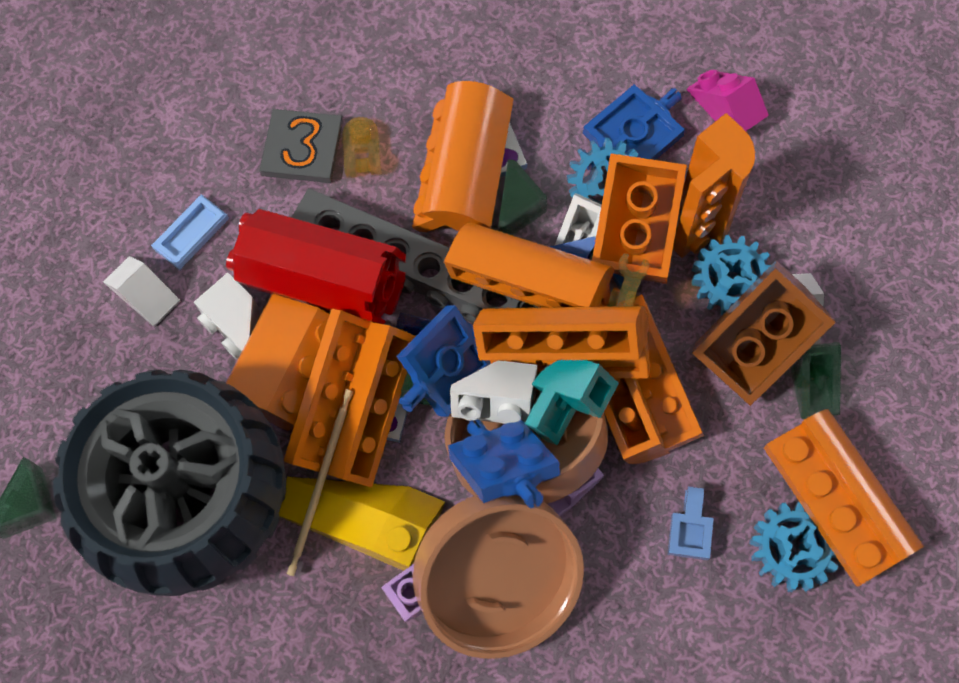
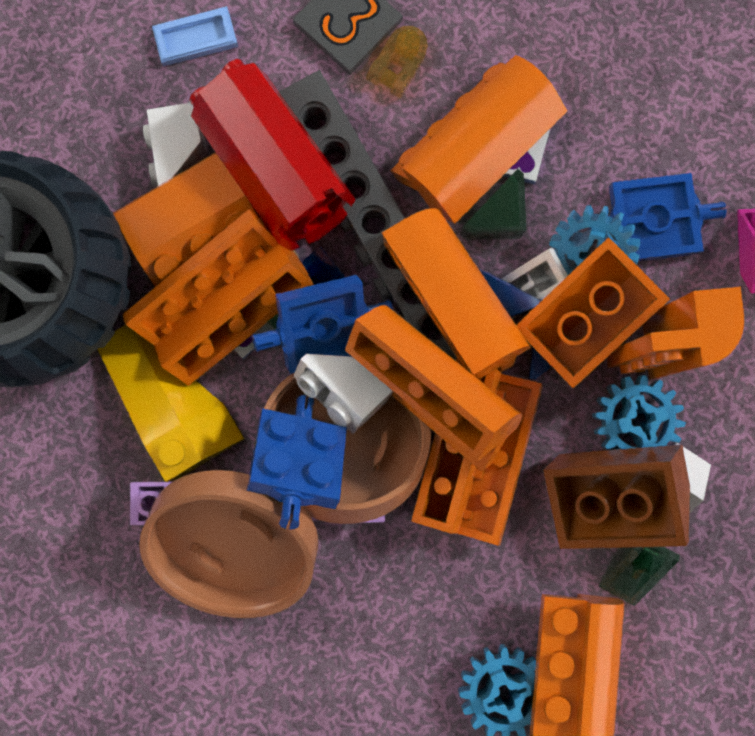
camera: 30 degrees right, 15 degrees up
white slope [103,256,181,327] -> none
tan piece [287,389,353,576] -> none
teal brick [525,360,619,445] -> none
clear yellow plate [607,253,649,307] -> none
medium blue plate [667,486,714,560] -> none

